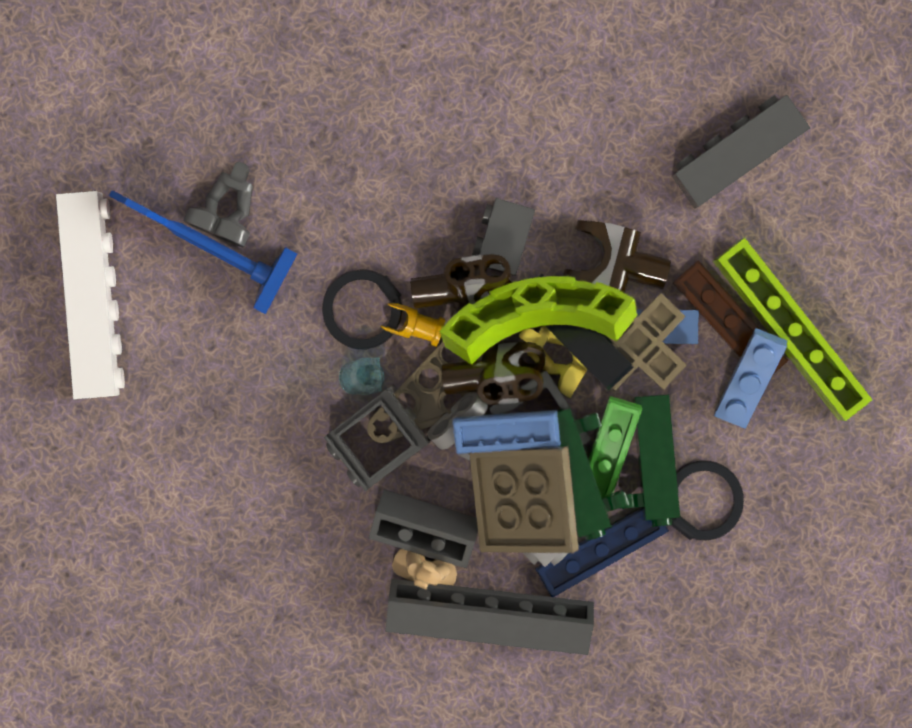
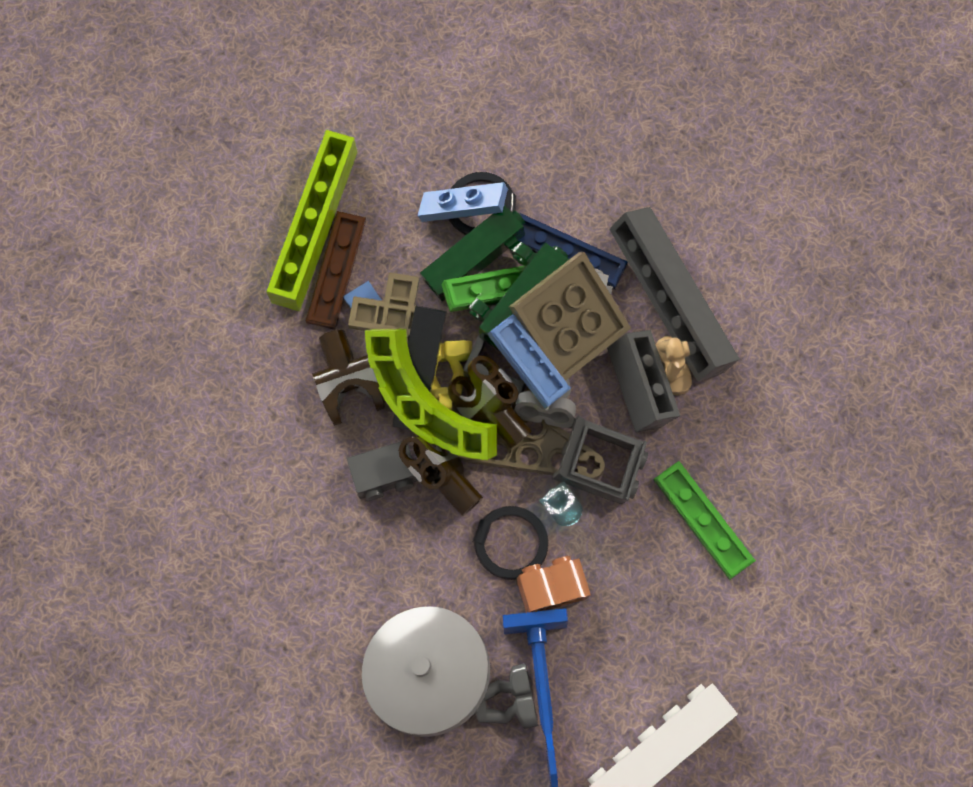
camera: 125 degrees left, 15 degrees down
yellow piece [380,303,445,347] -> none
dark grey brick [672,95,810,209] -> none
medium blue plate [714,328,787,429] -> none
none -> light grey dish [362,607,490,737]
none -> plate [418,182,508,222]
none -> nougat brick [516,556,591,613]
none -> bright green tile [654,461,756,580]

